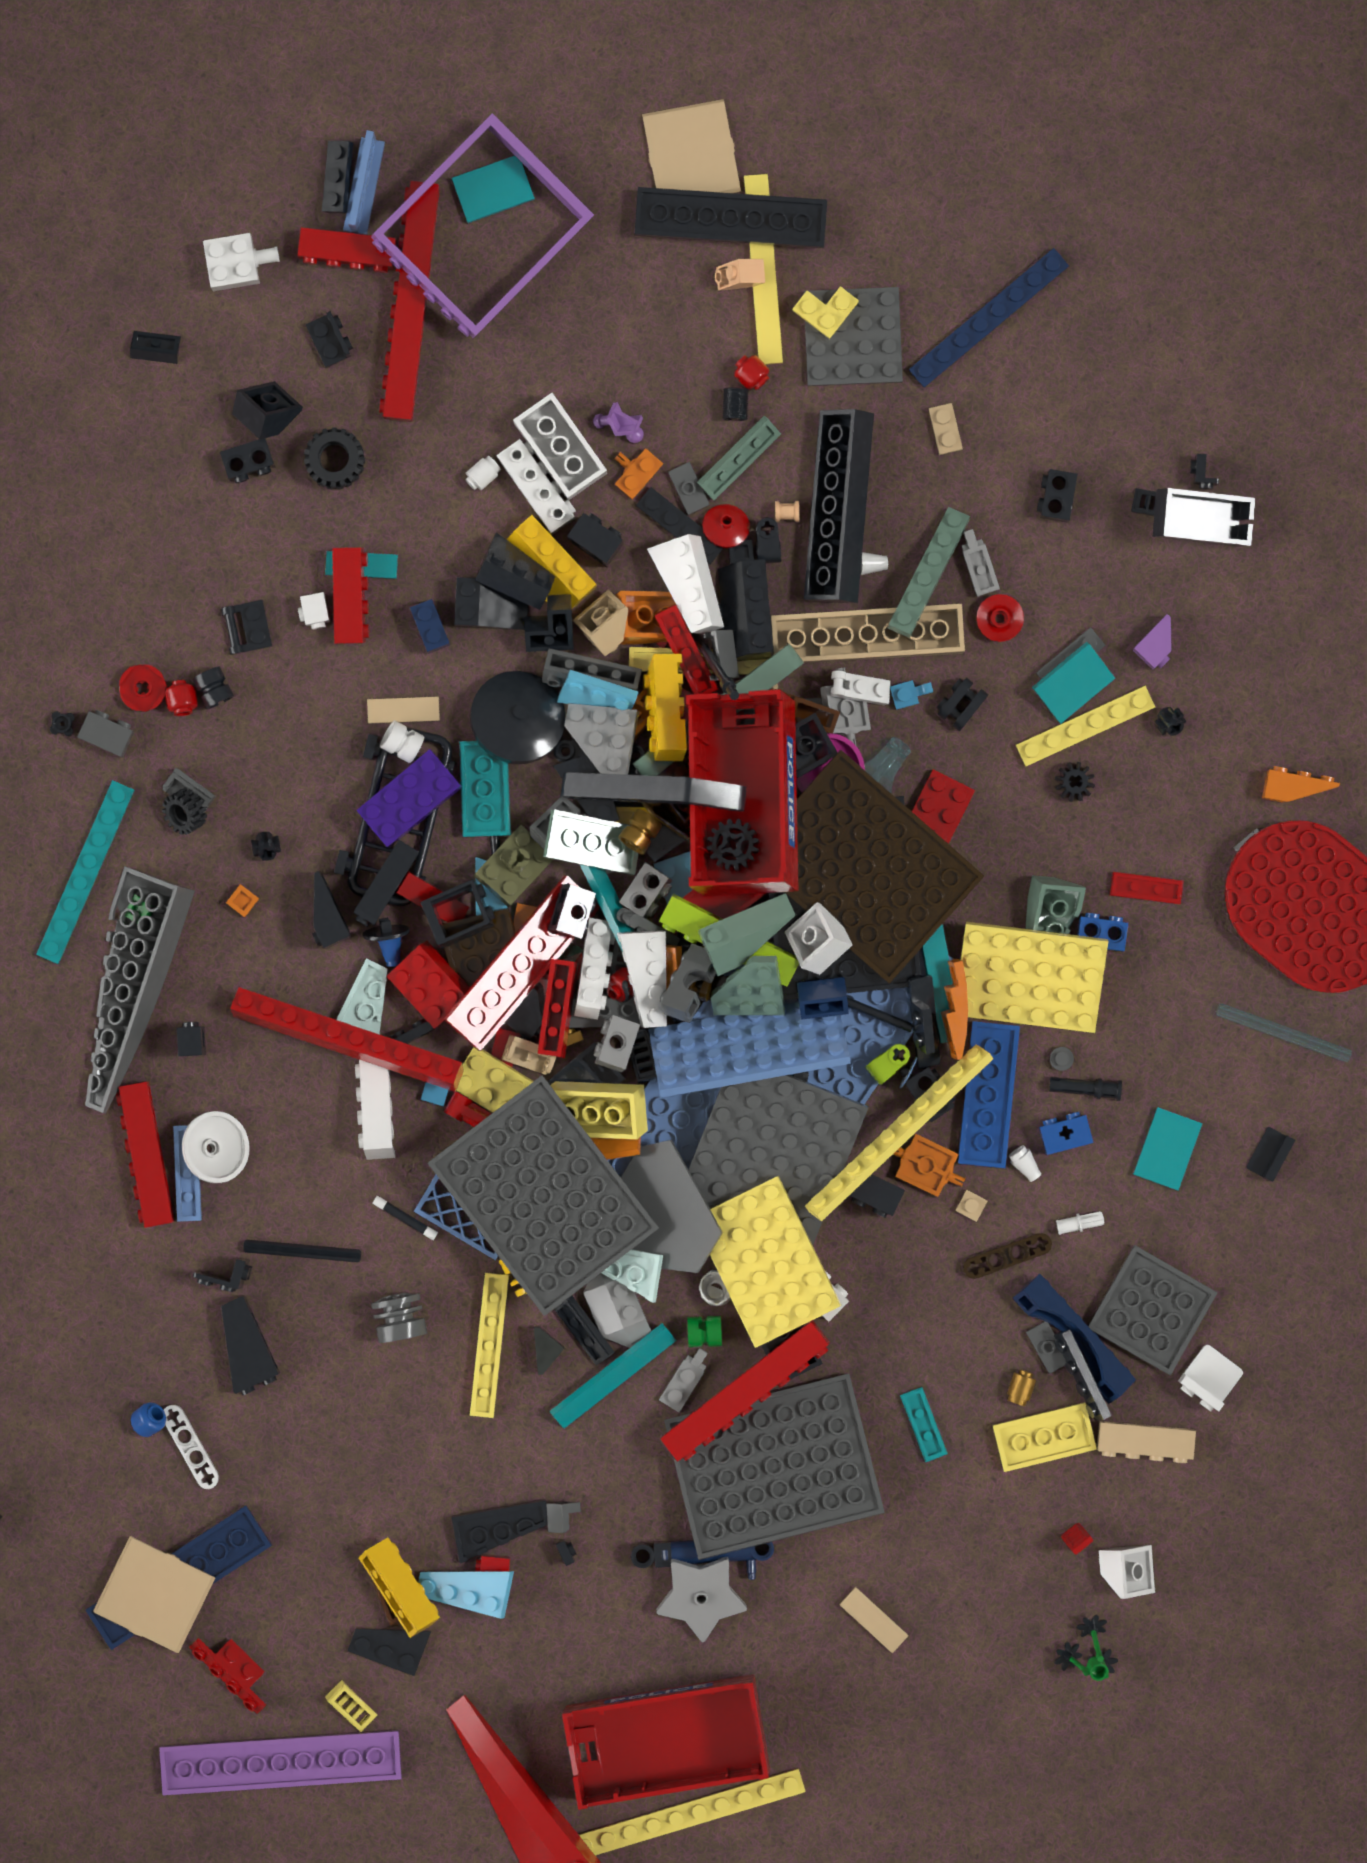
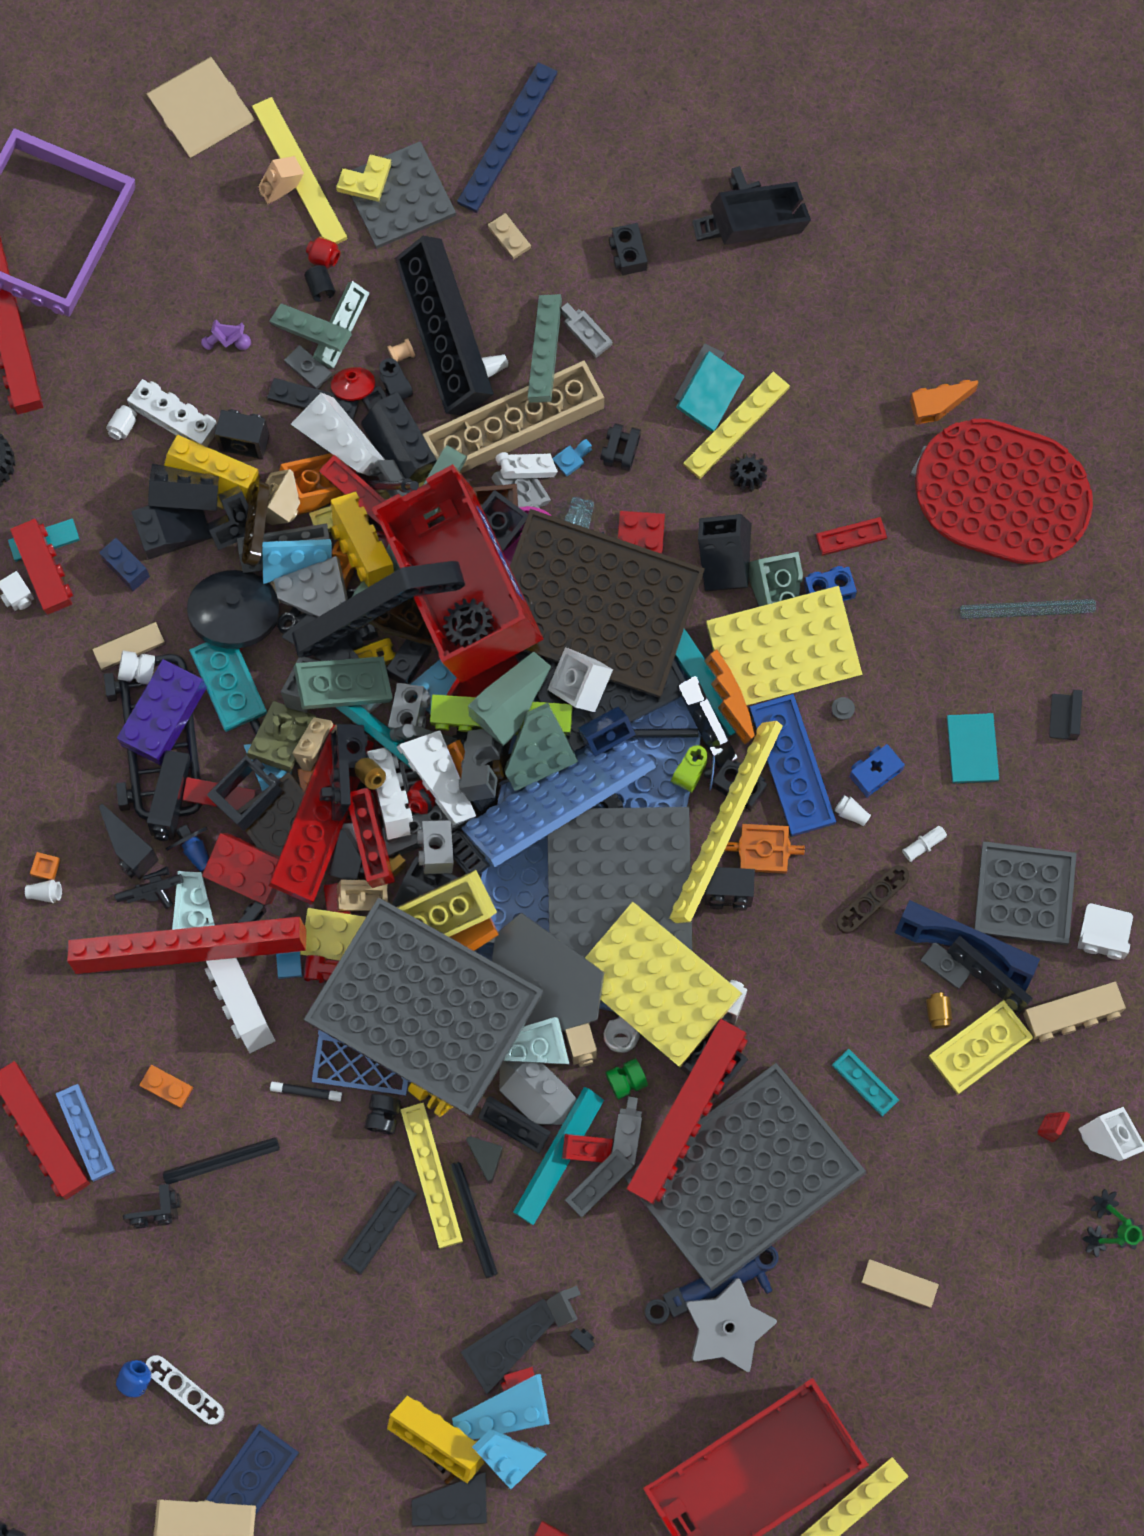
camera: 15 degrees left, 15 degrees down
black brick [177,1022,206,1056] -> none
white dish [182,1111,249,1183] -> none
black slope [221,1295,280,1396] -> none
black gear [251,831,281,861] -> none
dark grey wheel [371,1292,428,1343] -> none
teal tile [452,156,535,224] -> none
white brick [513,393,607,500] -> none
orange plate [614,448,663,500] -> none
pearl gold wheel [619,809,662,855] -> none
black plate [634,187,827,248] -> none
tan plate [955,1190,987,1222] -> none
red dish [976,594,1024,642] -> none
black pin [1049,1076,1122,1101] -> none
medium lavender slope [1133,614,1171,669] -> none
black gear [1155,707,1186,736] -> none
none -> white cone [25,880,62,903]
none -> black piece [115,866,183,909]
none -> orange plate [139,1065,193,1109]
none -> dark brown beam [242,481,270,566]
none -> sand green plate [270,304,352,352]
none -> tan bracket [293,717,333,771]
none -> black hinge [319,760,351,821]
none -> black tile [341,1180,417,1274]
none -> pearl gold brick [355,758,386,789]
none -> black wheel [364,1094,401,1135]
none -> black axle [449,1162,498,1278]
none -> medium azure wing [472,1429,547,1489]
none -> red plate [562,1134,613,1162]
none -> dark grey plate [565,1149,634,1217]
none -> tan brick [566,1023,597,1067]
none -> black slope [698,514,752,591]

